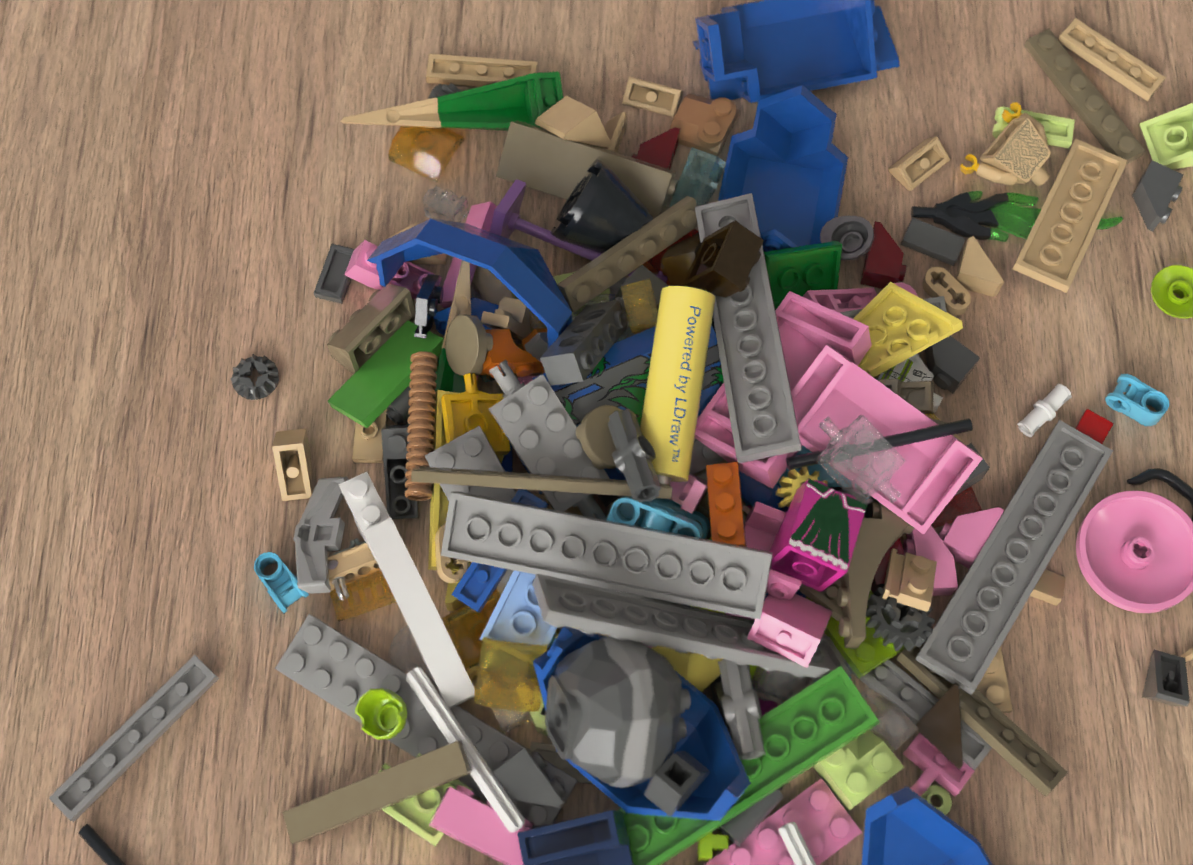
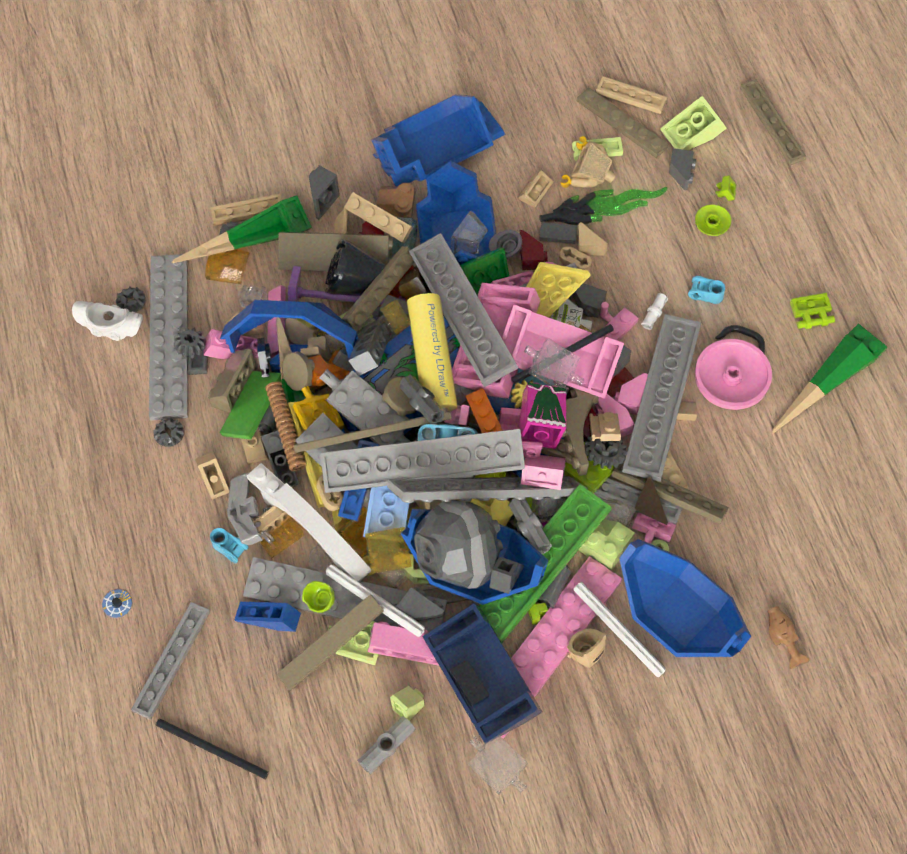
camera: 15 degrees left, 5 degrees down
tan slope [535,96,611,148] -> none
tan slope [622,77,683,117] -> none
dark brown slope [683,220,764,298] -> none
dark tan slope [878,379,934,414] -> none
tan plate [1013,138,1128,293] -> none
red tile [1075,409,1114,444] -> none
dark grey slope [1142,650,1190,706] -> none
none -> white piece [72,301,143,341]
none -> medium blue piece [102,589,132,618]
none -> dark grey gear [116,286,146,312]
none -> light grey plate [149,254,188,421]
none -> dark grey gear [174,326,206,359]
none -> blue slope [234,602,301,632]
none -> dark grey slope [309,165,340,220]
none -> tan plate [344,192,413,243]
none -> clear slope [451,211,488,255]
none -> bright pink plate [600,302,639,341]

